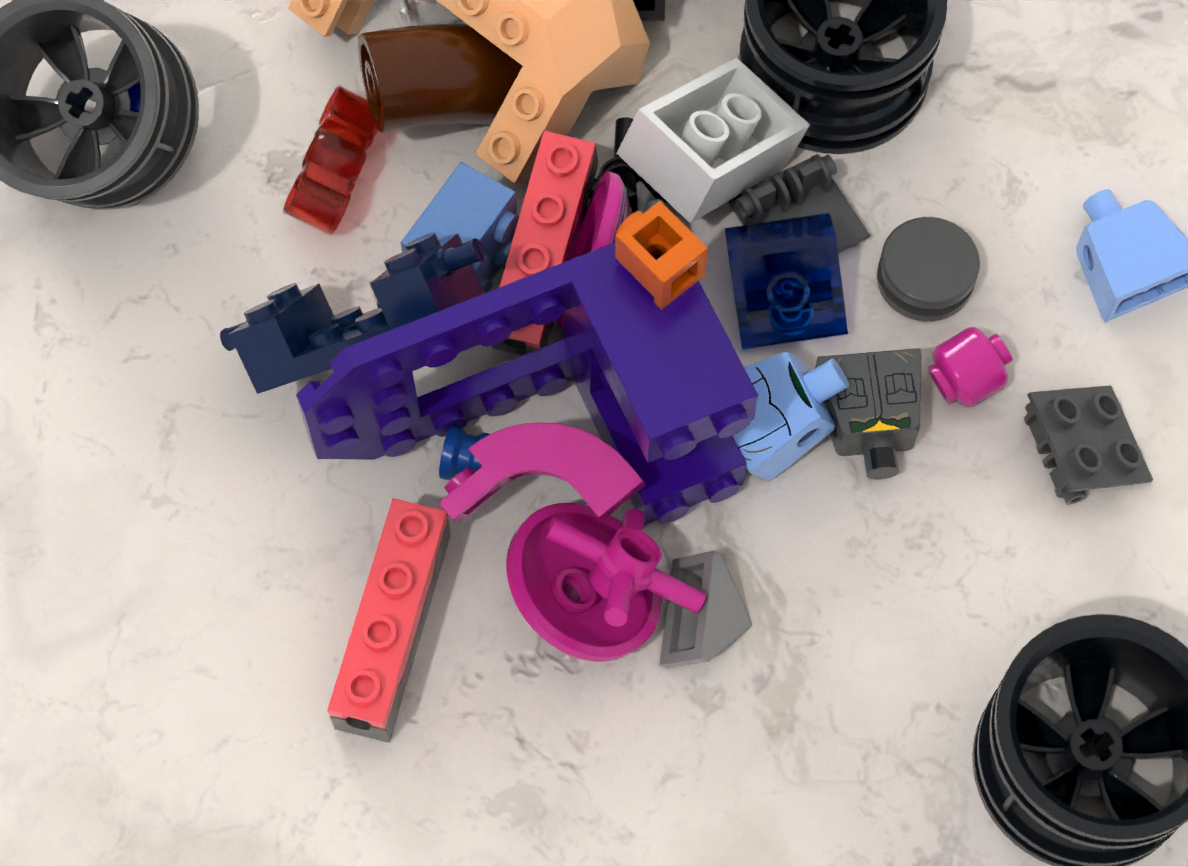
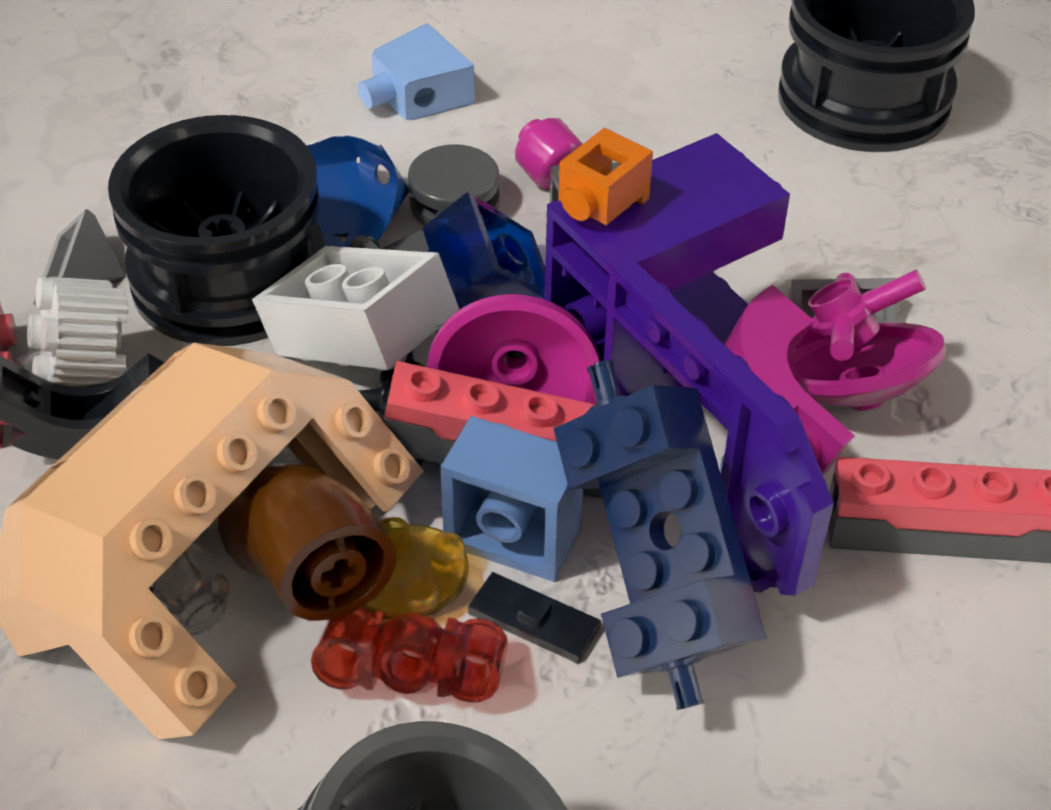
camera: 100 degrees left, 20 degrees down
dark grey hinge [1024,385,1153,505] -> none
none -> blue piece [307,135,409,247]
none -> clear yellow dish [361,517,469,621]
none -> black piece [468,572,601,664]

